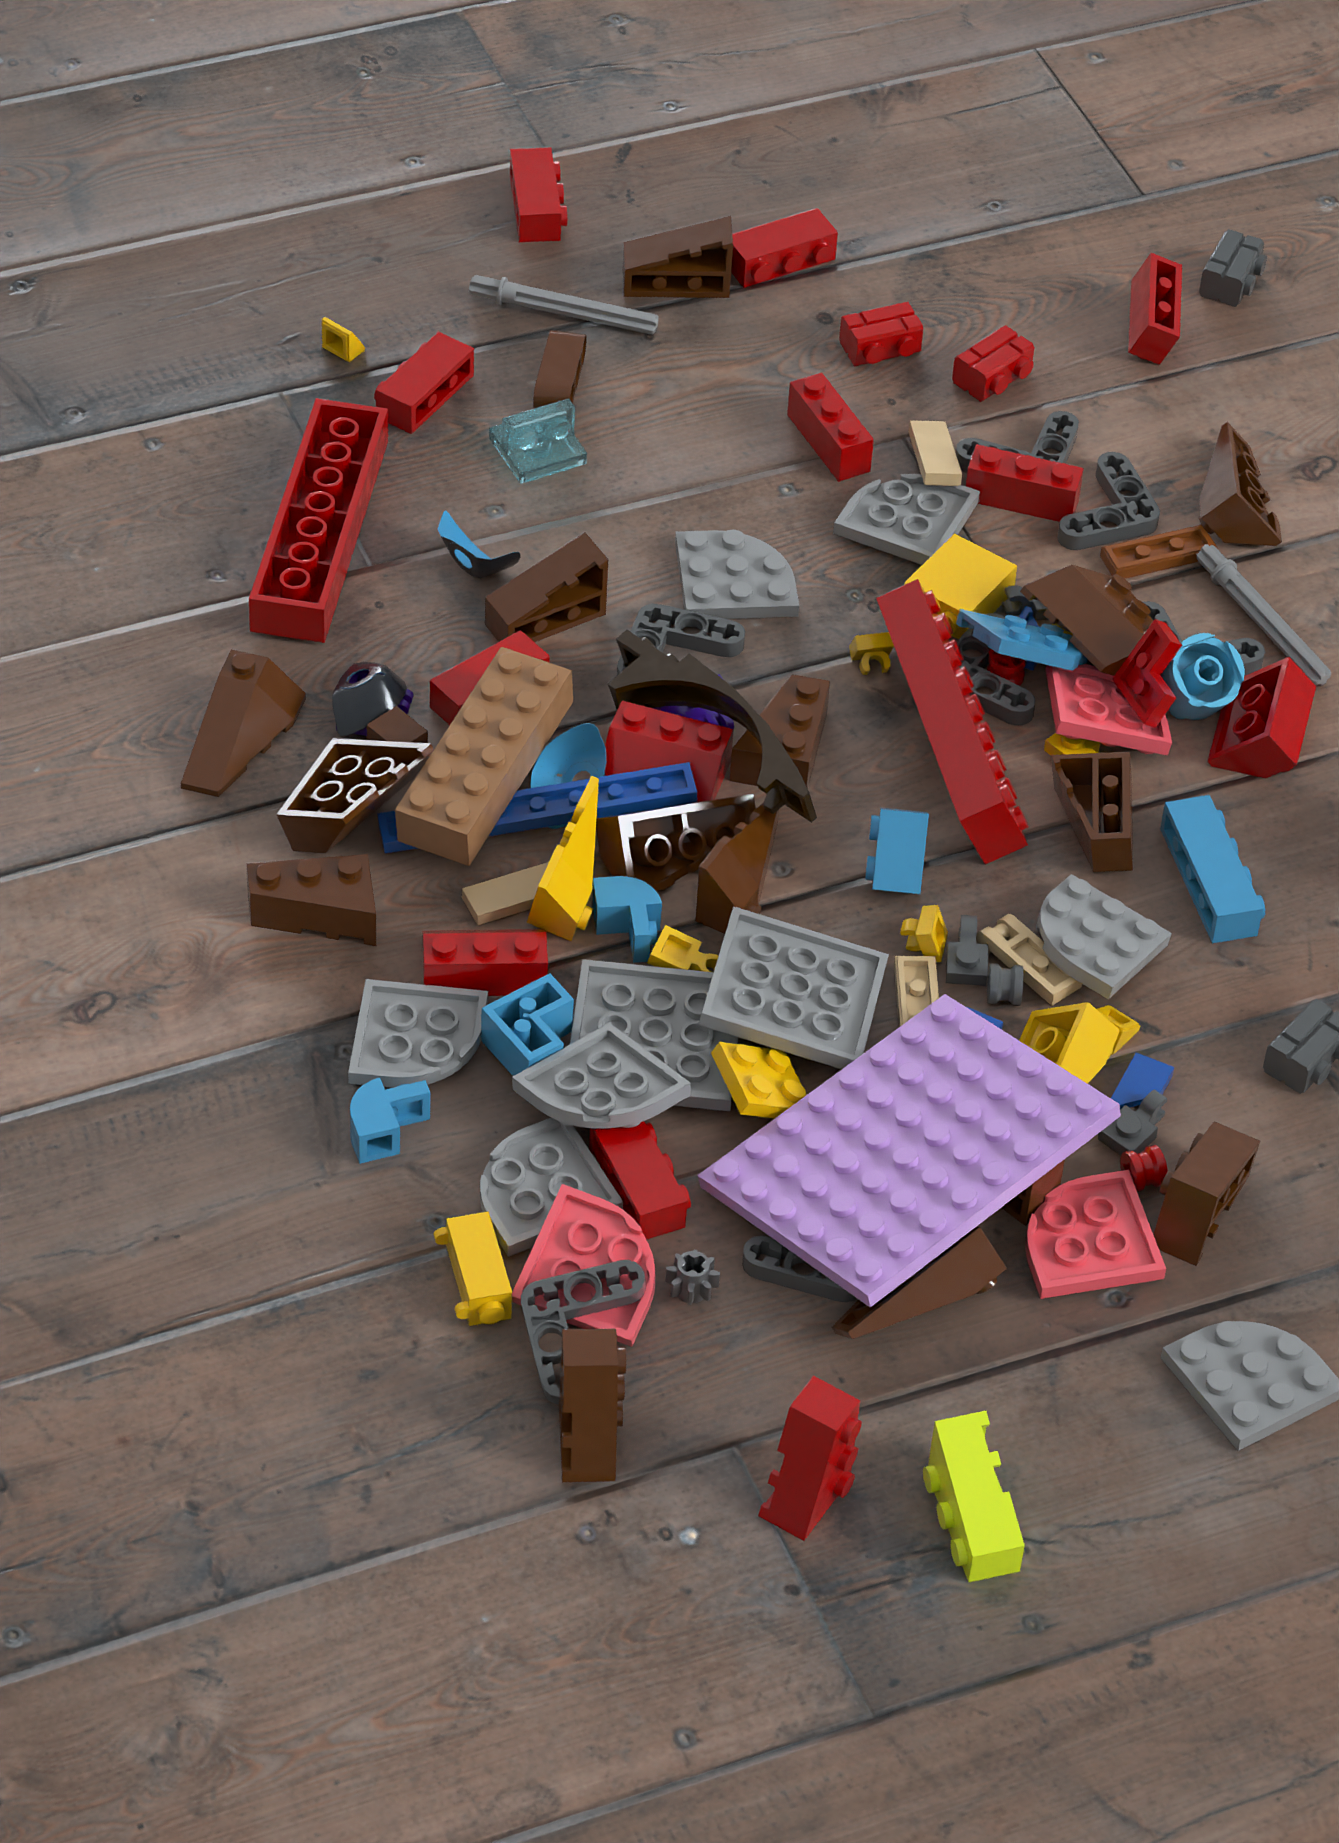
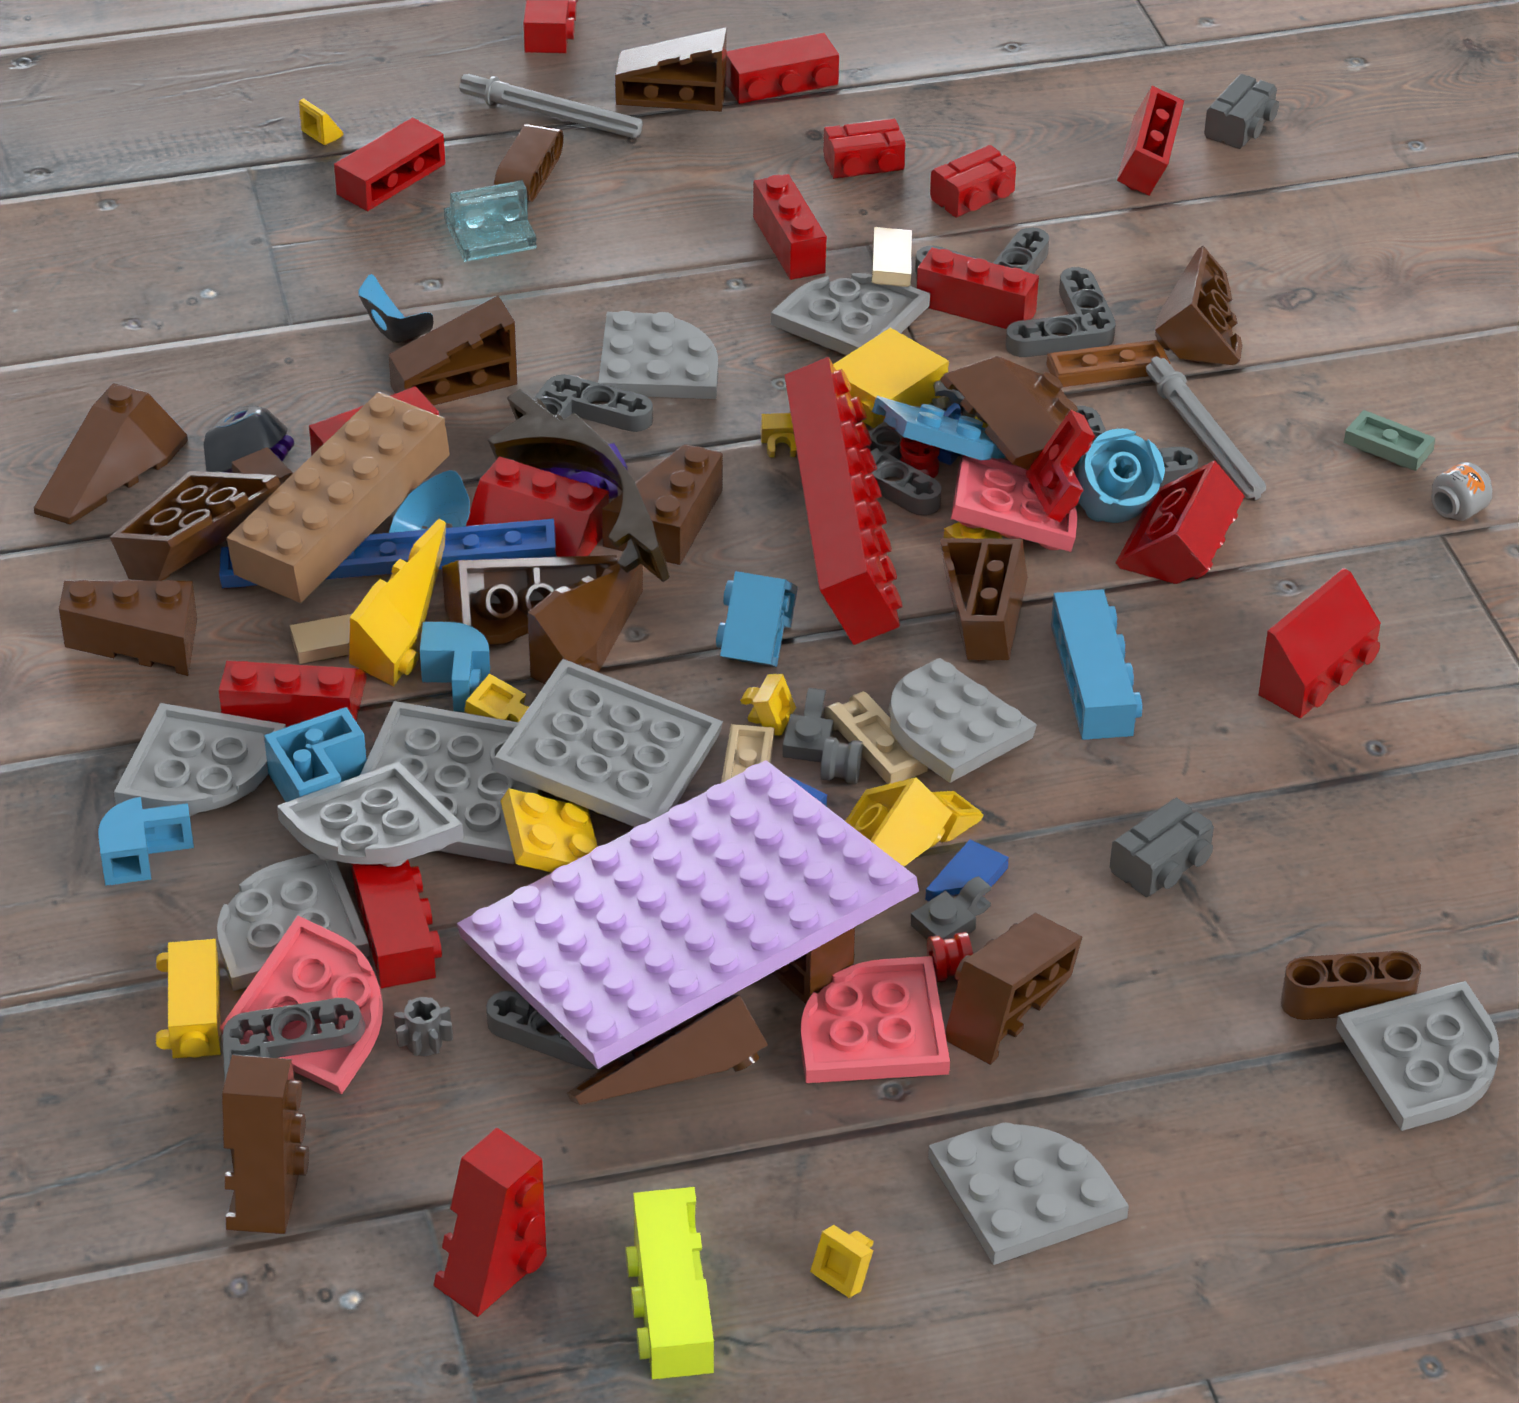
camera: 10 degrees right, 5 degrees down
red brick [249,398,388,643] -> none
none -> yellow tile [810,1225,874,1298]

